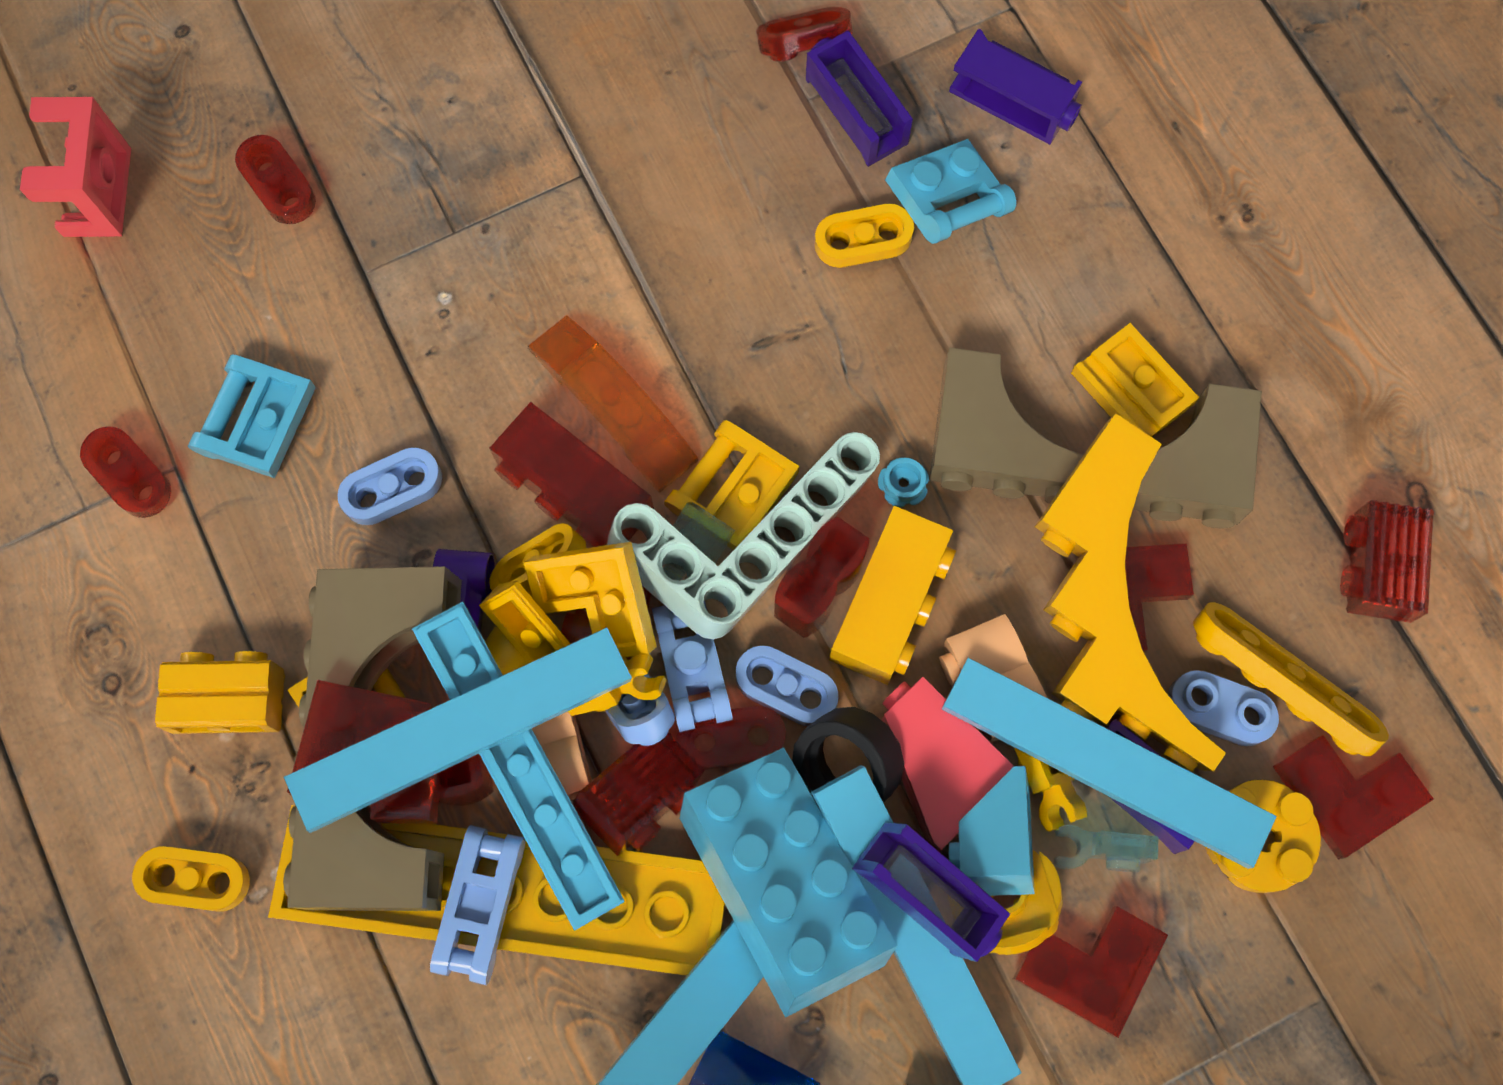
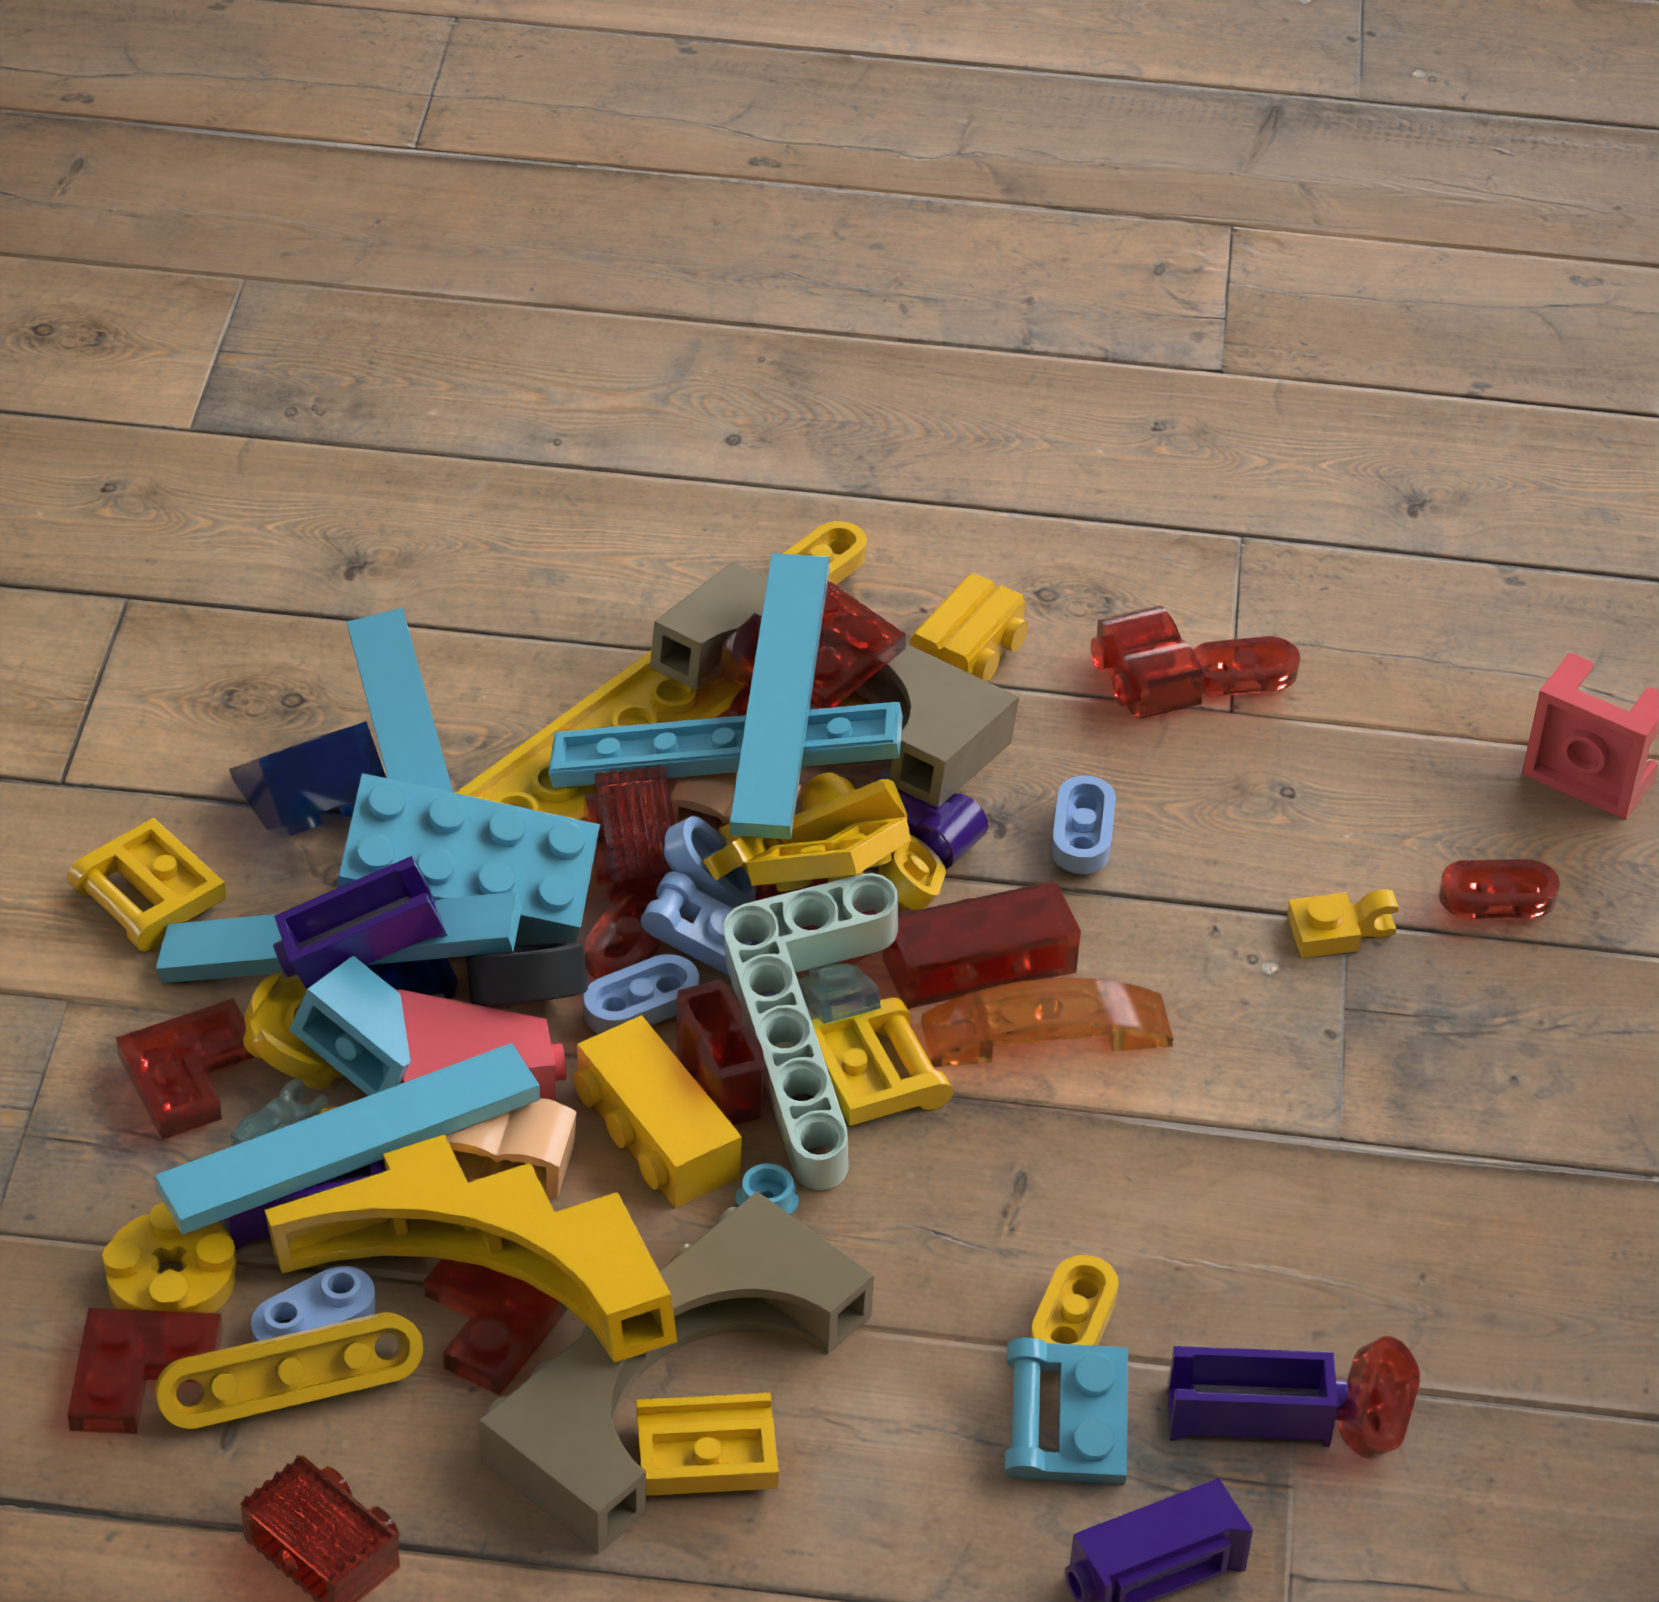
camera: 120 degrees right, 30 degrees down
medium azure plate [188,354,316,479] -> none
light blue plate [430,825,526,986] -> none
none -> clear red brick [1091,605,1204,719]
none -> yellow plate [1287,889,1399,959]

